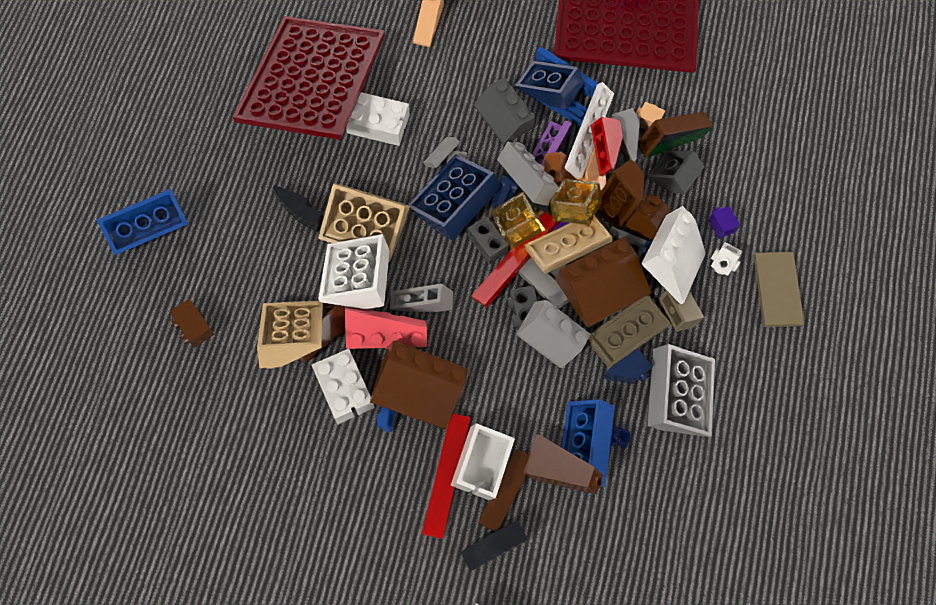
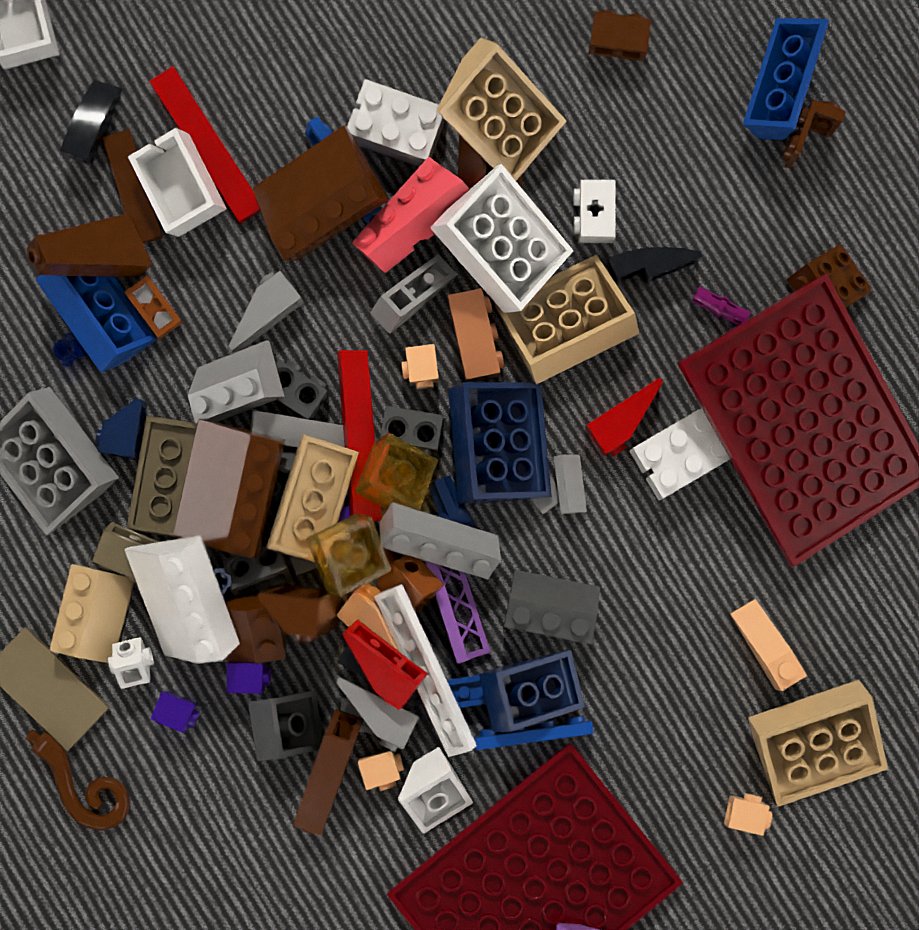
camera: 135 degrees right, 15 degrees up
none -> reddish brown plant [25,729,130,830]
none -> tan slope [49,564,135,663]
none -> dark orange piece [124,275,183,339]
none -> dark purple brick [226,661,271,694]
none -> light grey slope [229,271,304,353]
none -> white slope [398,747,473,834]
none -> light nougat brick [402,344,439,389]
none -> nougat brick [448,288,505,382]
none -> white brick [573,180,615,243]
none -> red slope [585,378,663,457]
none -> magenta pin [691,286,751,325]
none -> reddish brown bracket [782,99,846,169]
none -> reddish brown bracket [786,245,871,308]

